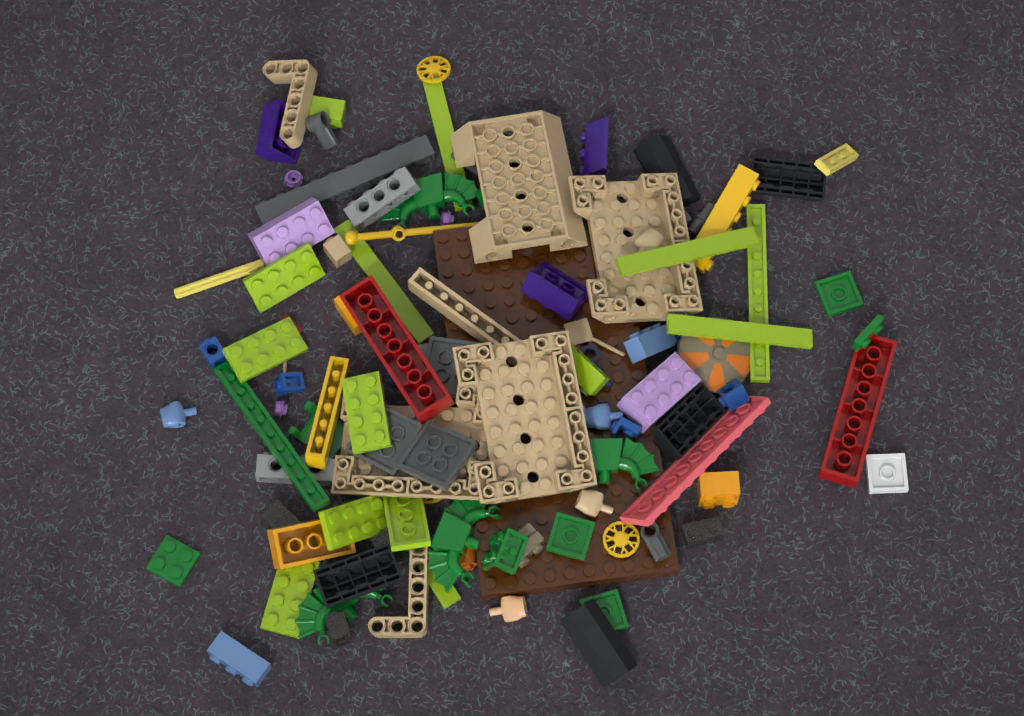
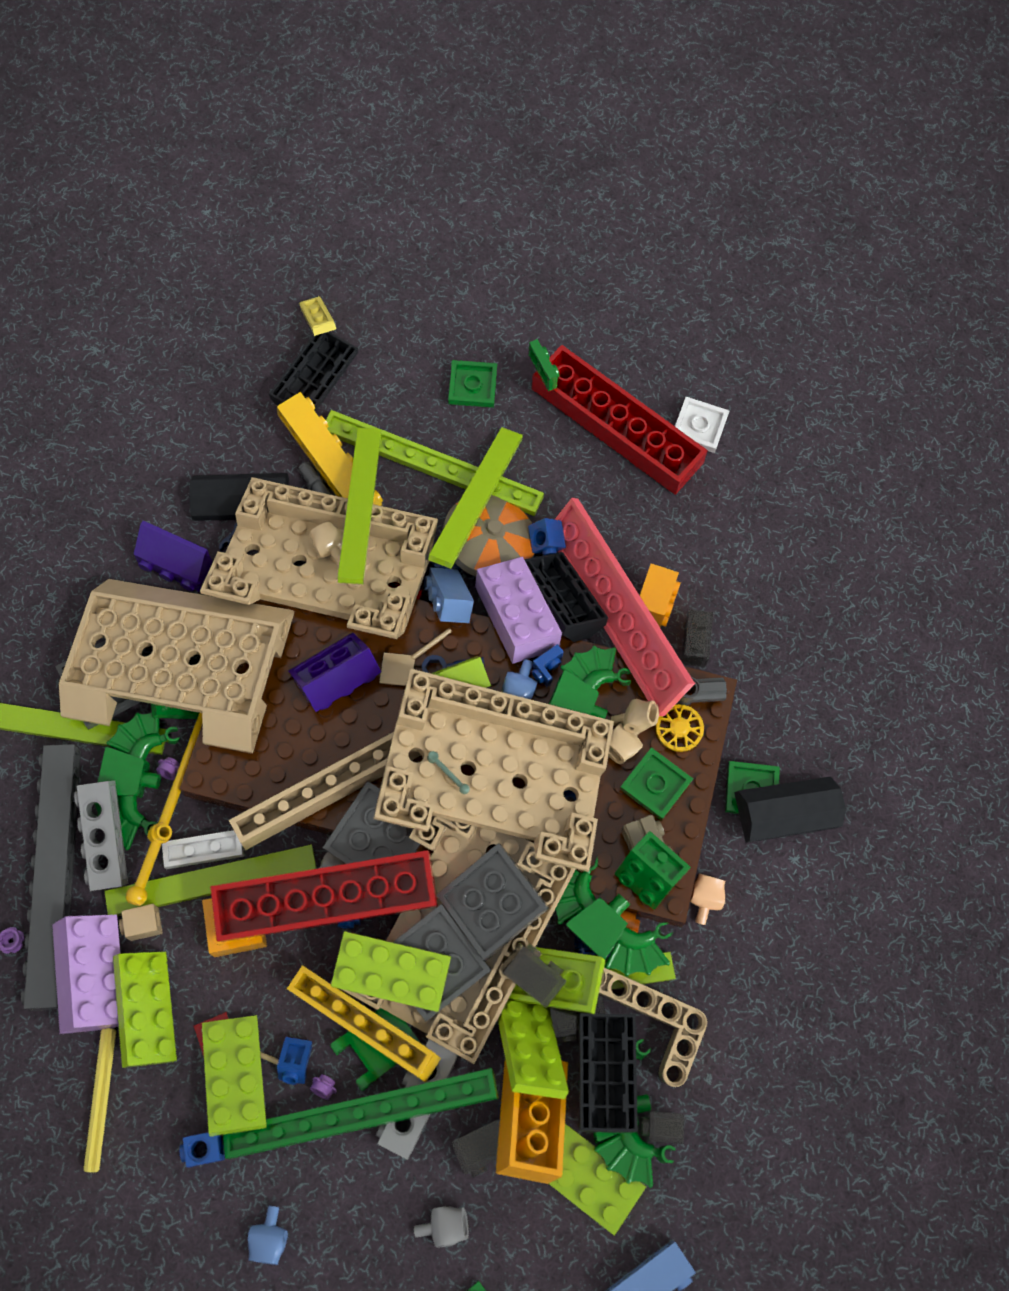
camera: 70 degrees left, 0 degrees up
none -> white plate [162,830,244,869]
none -> light grey piece [414,1207,469,1248]
none -> sand green hinge [427,751,470,794]
none -> clear smoke brick [499,943,566,1008]
none -> tan piece [611,699,659,734]

